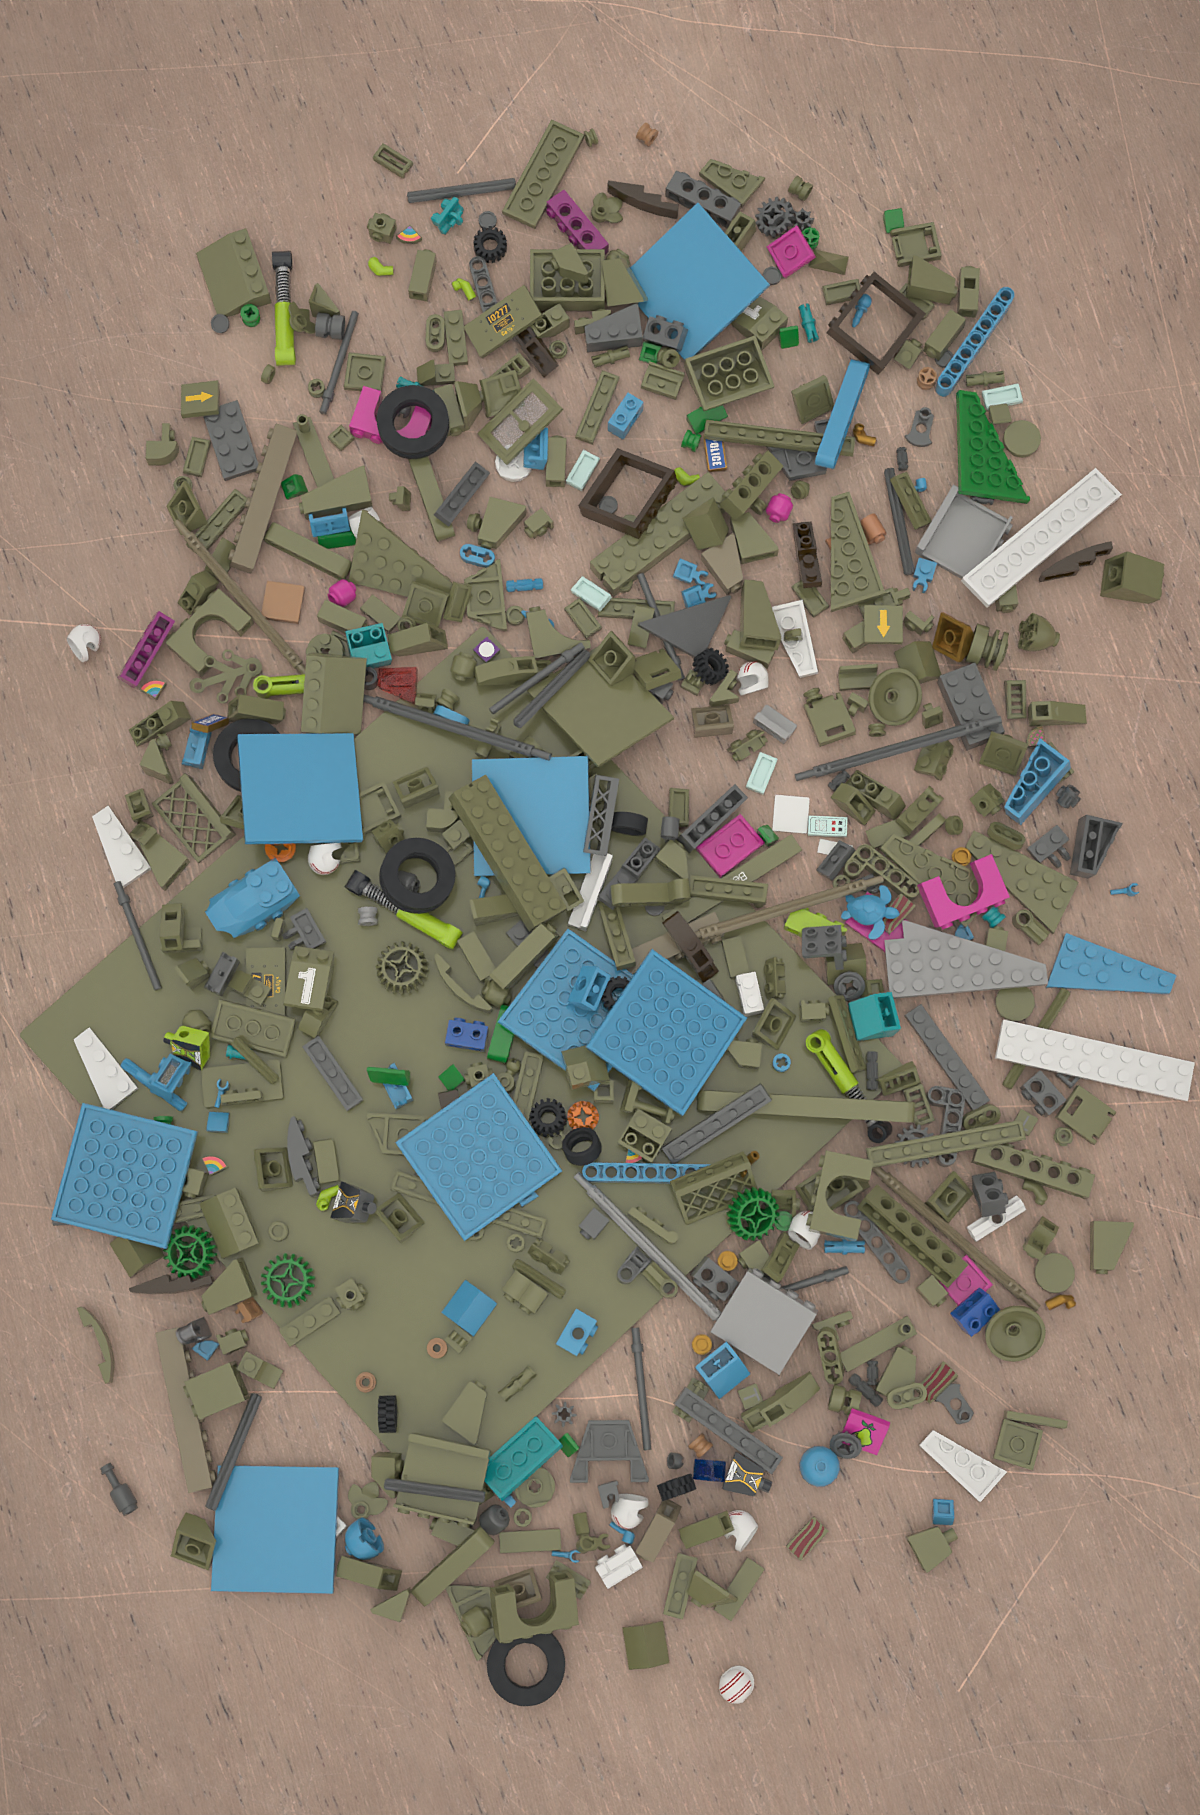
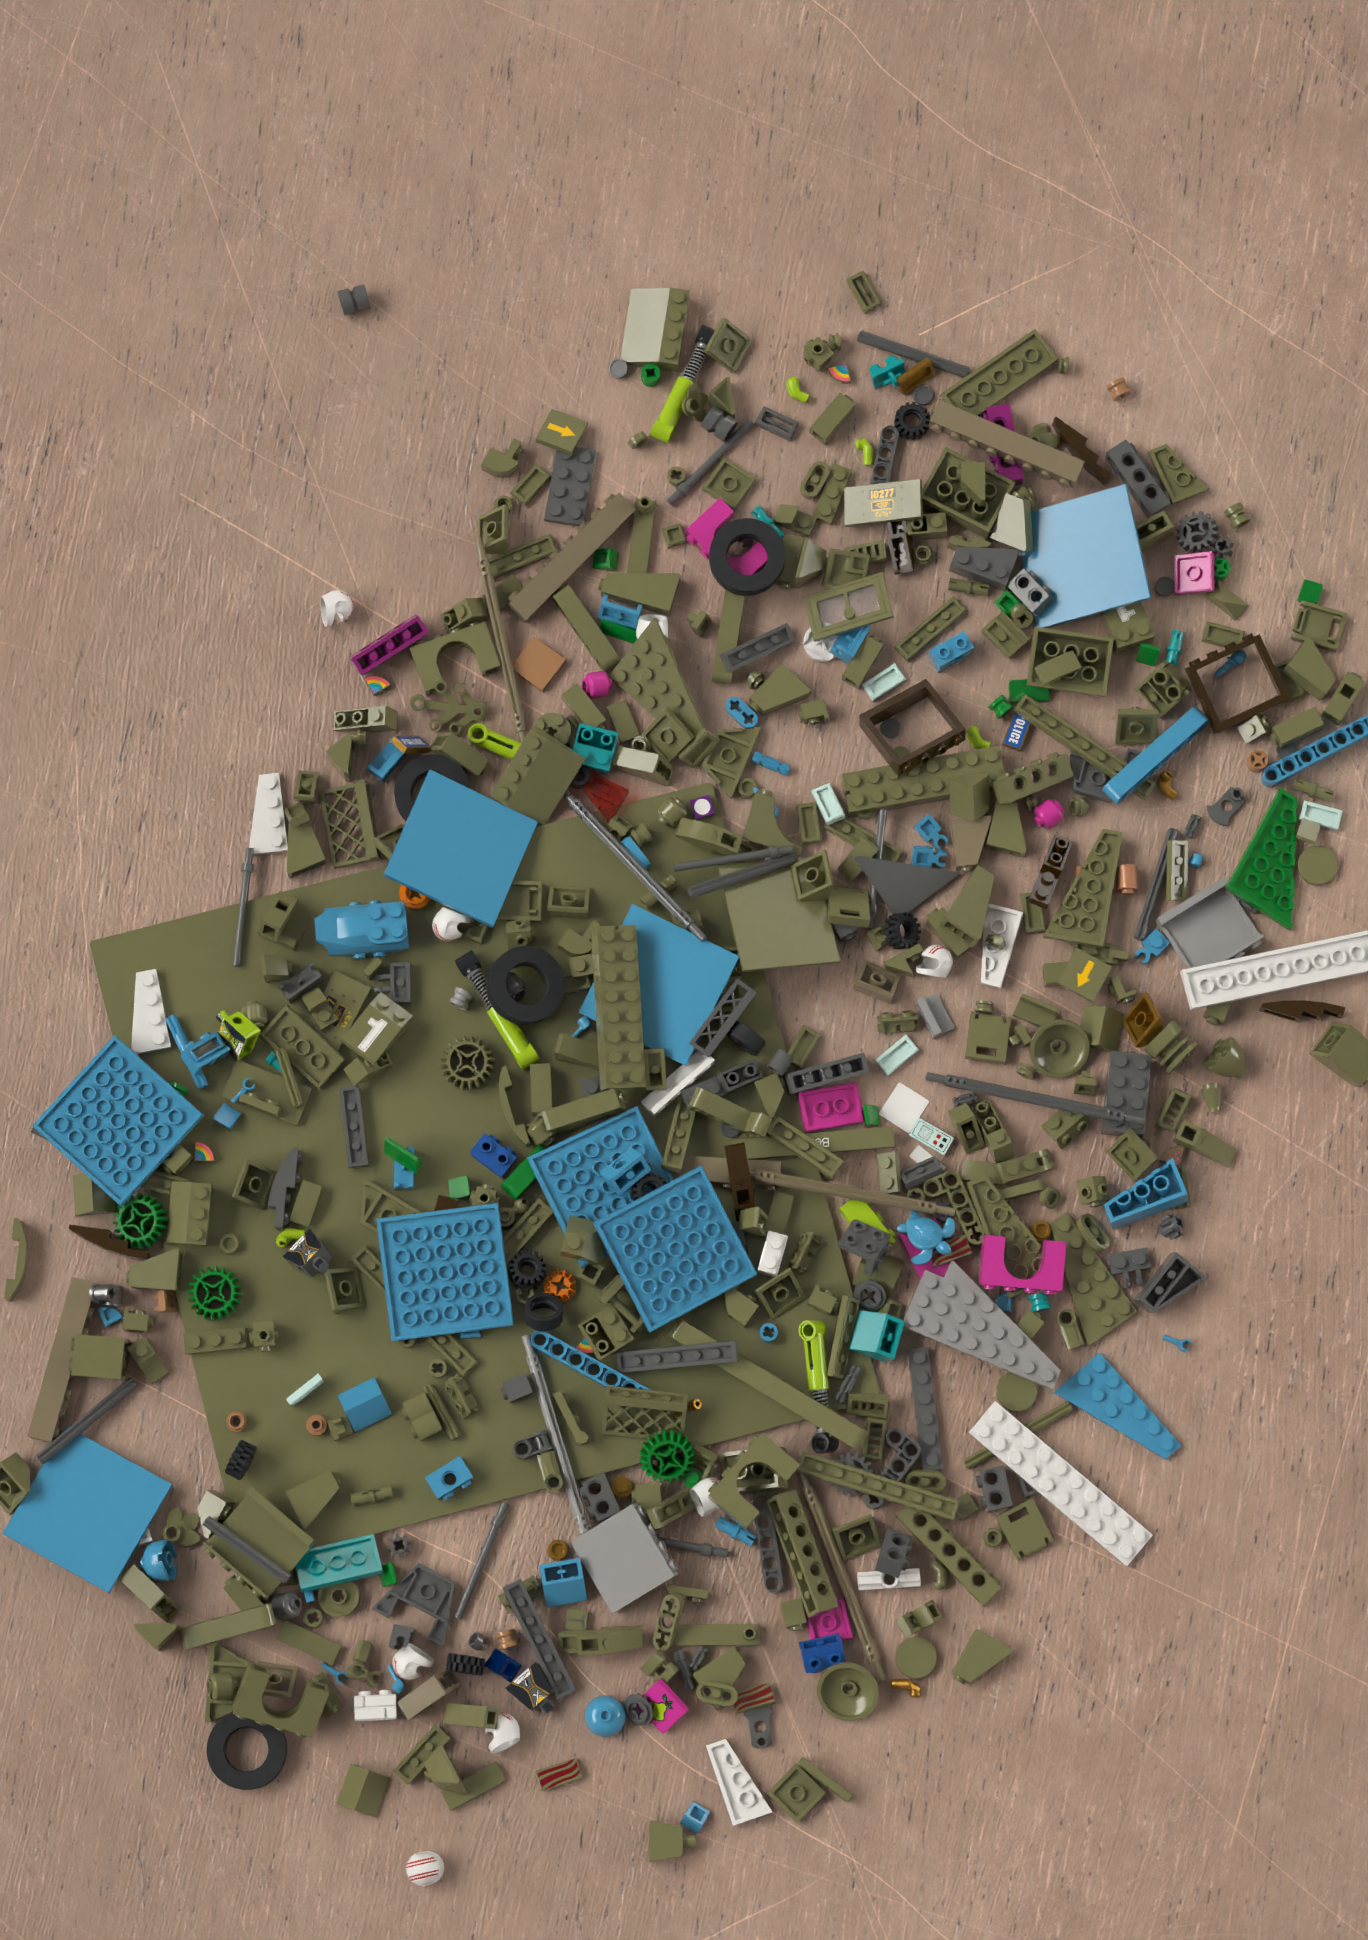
camera: 25 degrees right, 0 degrees up
none -> light aqua tile [286,1374,324,1407]
none -> olive tile [704,318,753,373]
none -> olive slope [738,1207,768,1237]
none -> dark grey tile [755,406,799,441]
none -> olive bush [829,333,841,351]
none -> olive plate [877,1151,902,1194]
none -> pearl gold tile [896,358,935,395]
none -> dark tan brick [928,400,1085,488]
none -> olive slope [1034,650,1082,686]
none -> olive slope [1134,661,1192,718]
none -> olive cone [1201,1082,1221,1112]

